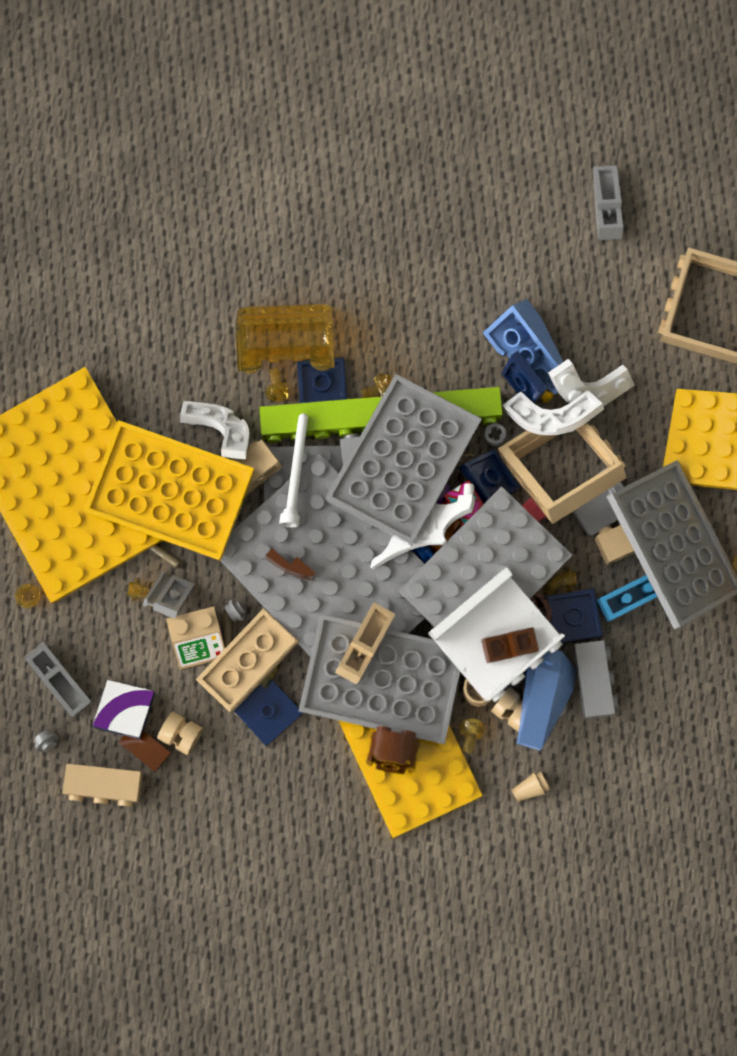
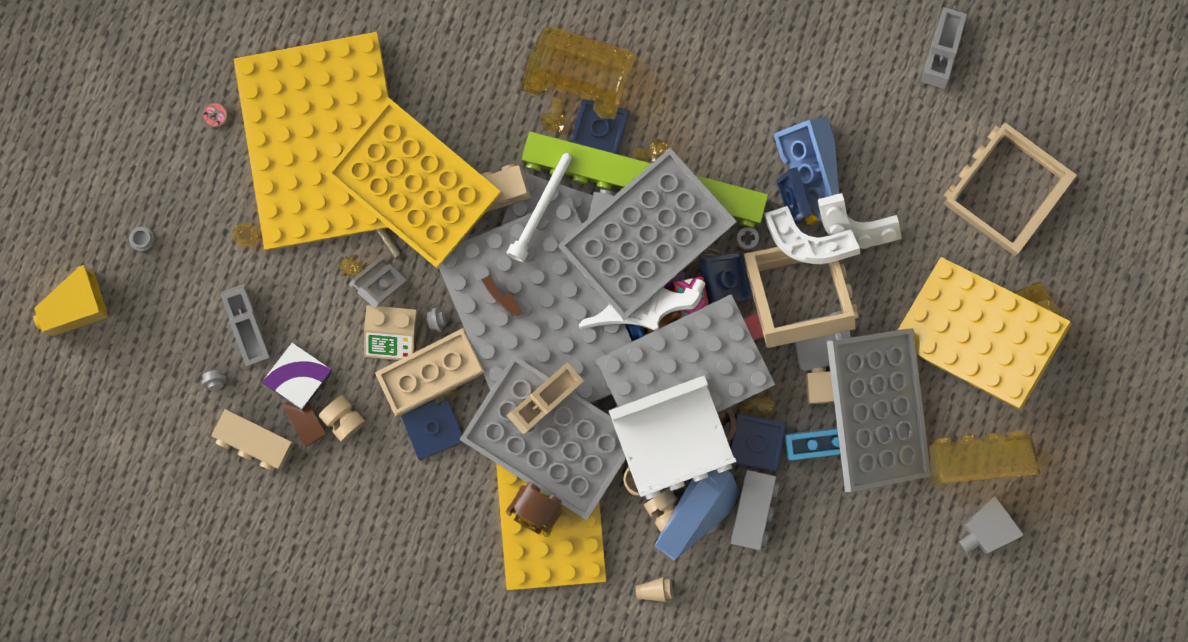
camera: 25 degrees right, 5 degrees up
white plate [180,401,249,459] -> none
clear yellow plate [460,718,484,754] -> none
reddish brown slope [481,627,539,664] -> none

